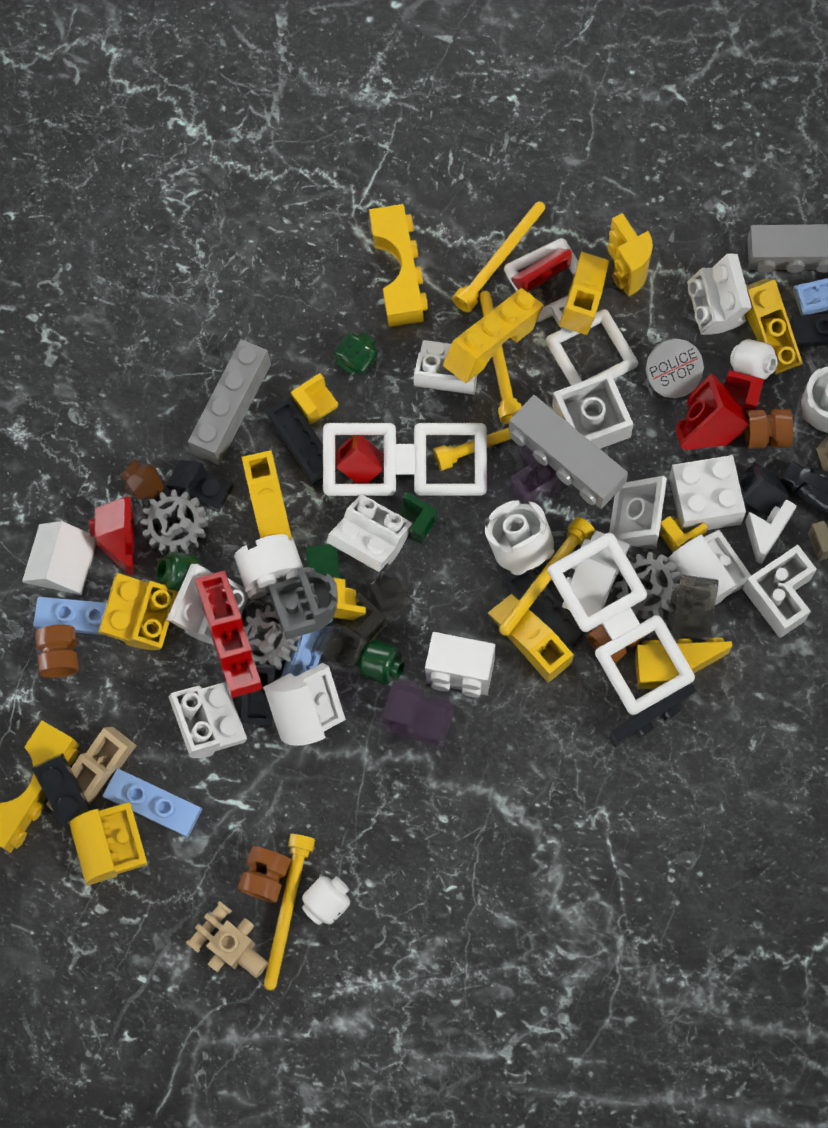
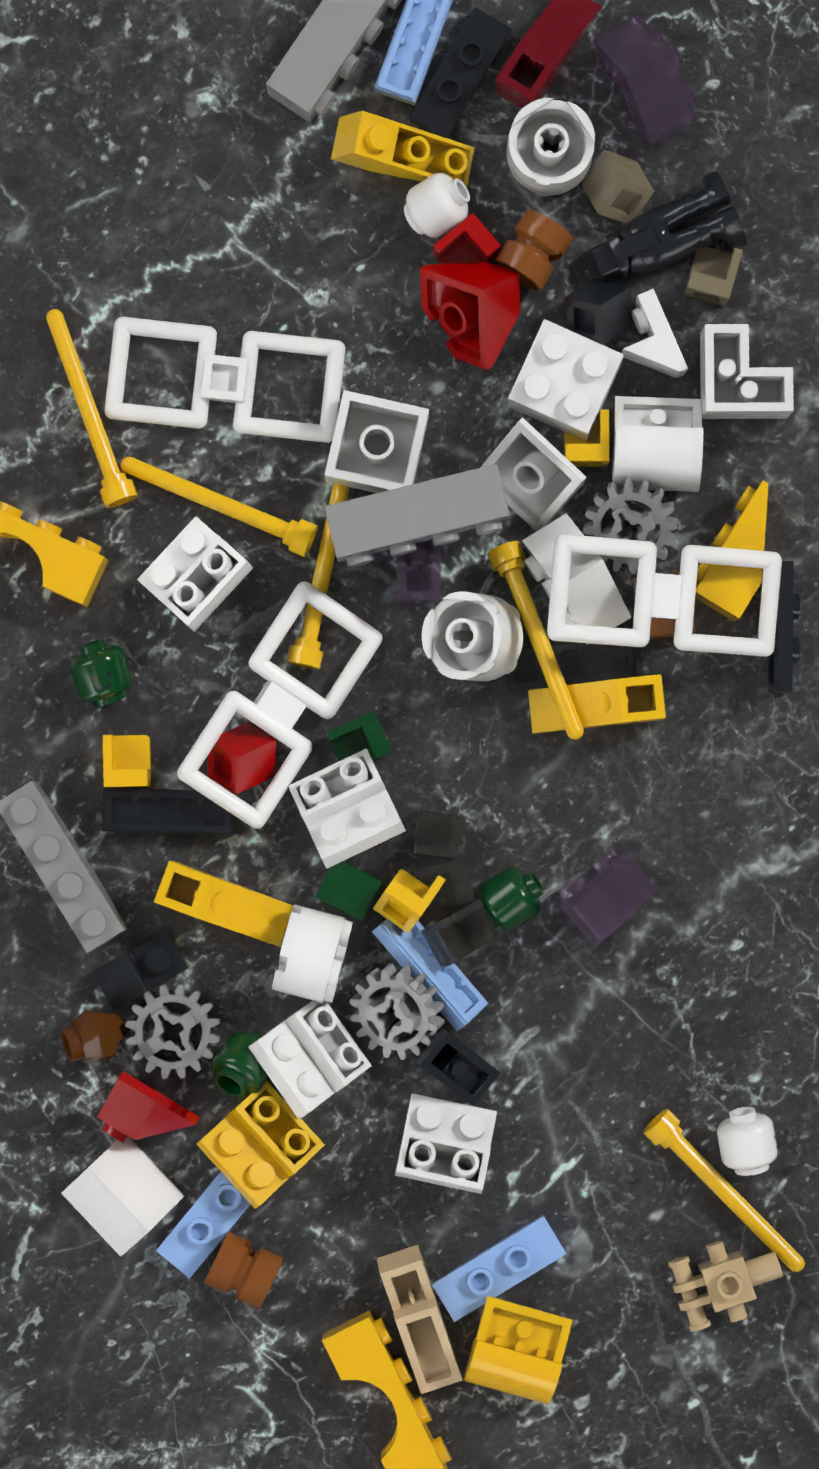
camera: 60 degrees left, 15 degrees up
black plate [32,752,92,825] -> none
red slope [195,570,262,698] -> none
dark orange wheel [237,846,291,903] -> none
white brick [264,663,346,745] -> none
dark grey slope [268,568,338,640] -> none
white brick [425,632,495,698] -> none
yellow arch [443,288,544,383] -> none
red slope [511,249,572,292] -> none
yellow slope [559,251,609,335] -> none
yellow brick [607,213,653,297] -> none
light grey piece [645,338,704,399] -> none
clear smoke bracket [667,574,719,643] -> none
white brick [687,254,752,335] -> none

